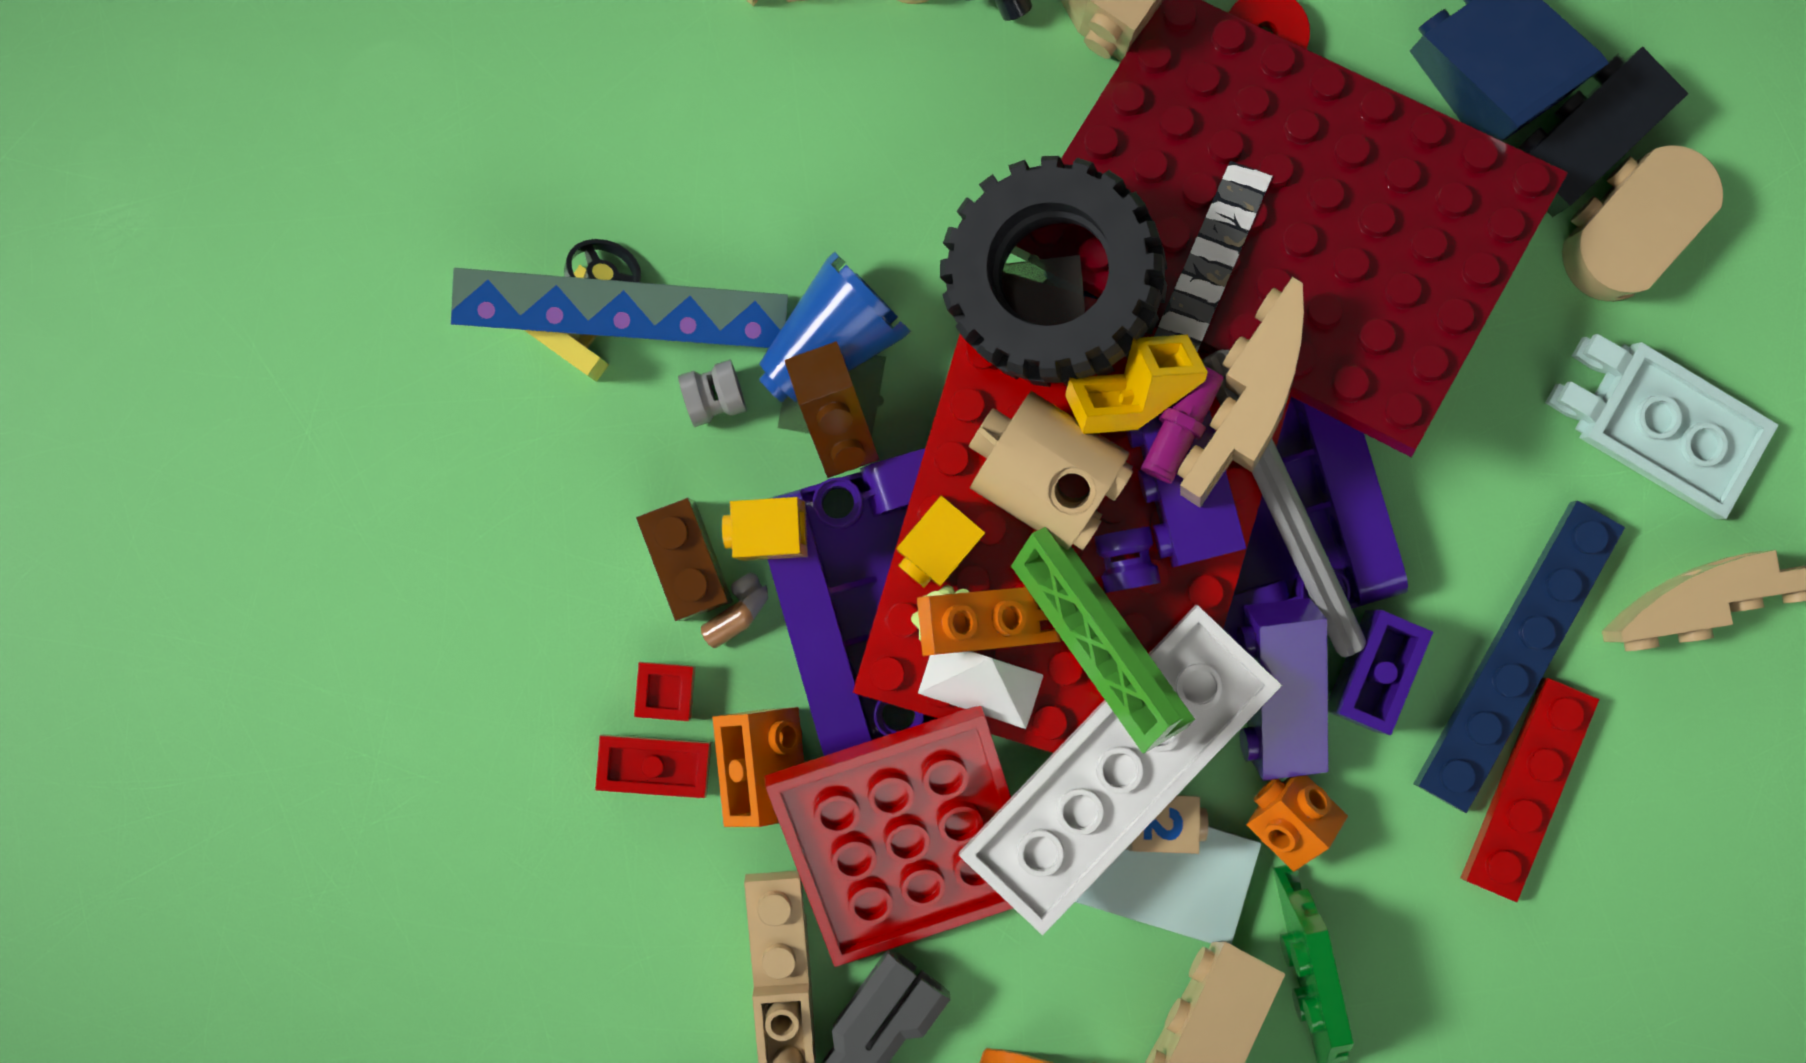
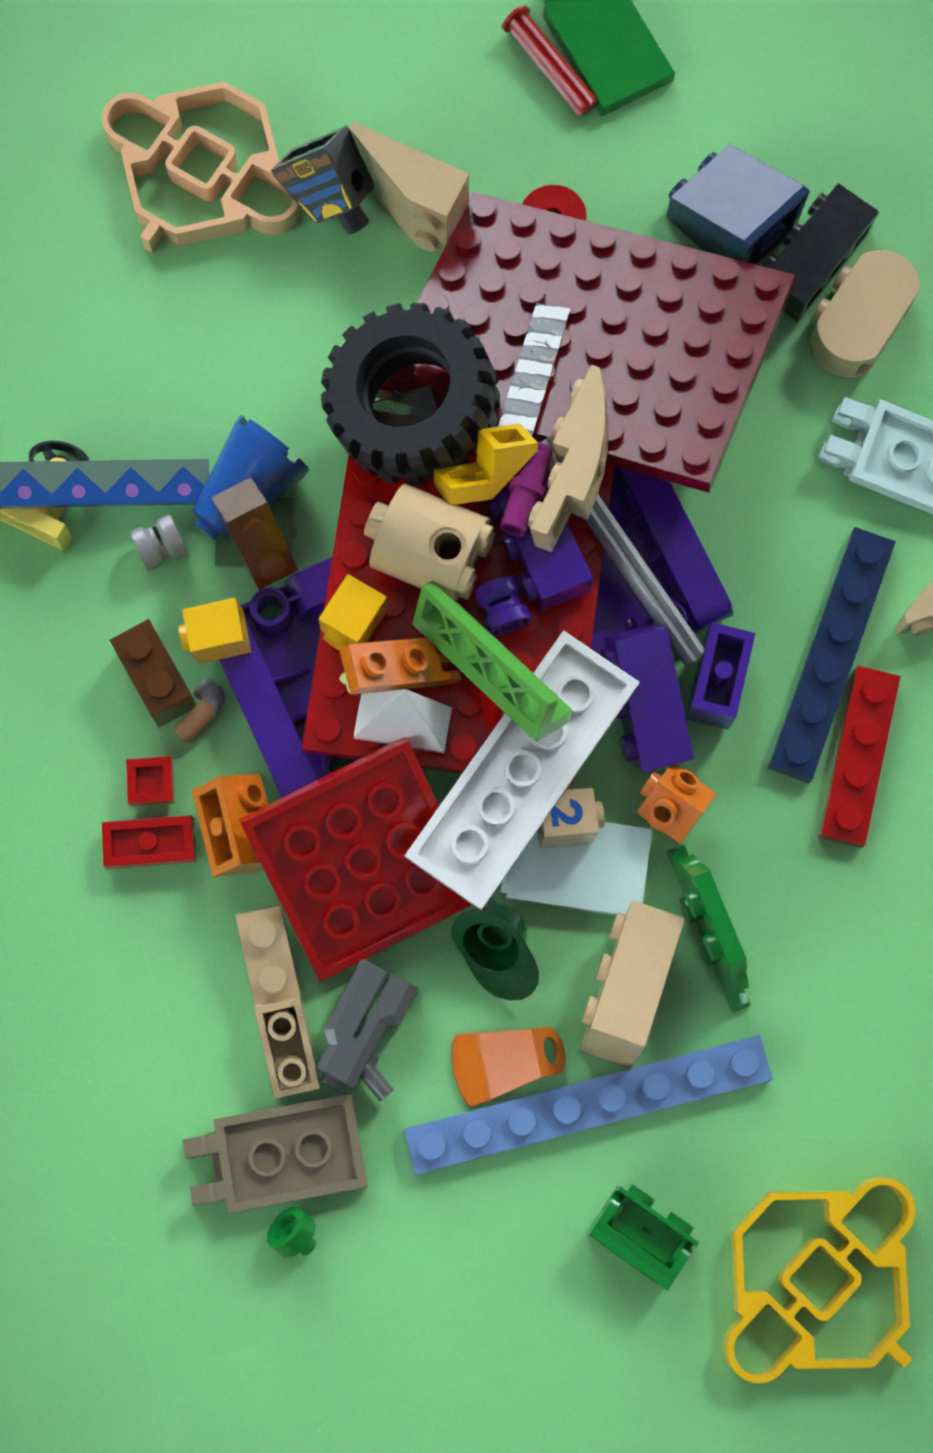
camera: 20 degrees left, 10 degrees down
none -> dark green piece [451,898,539,1001]

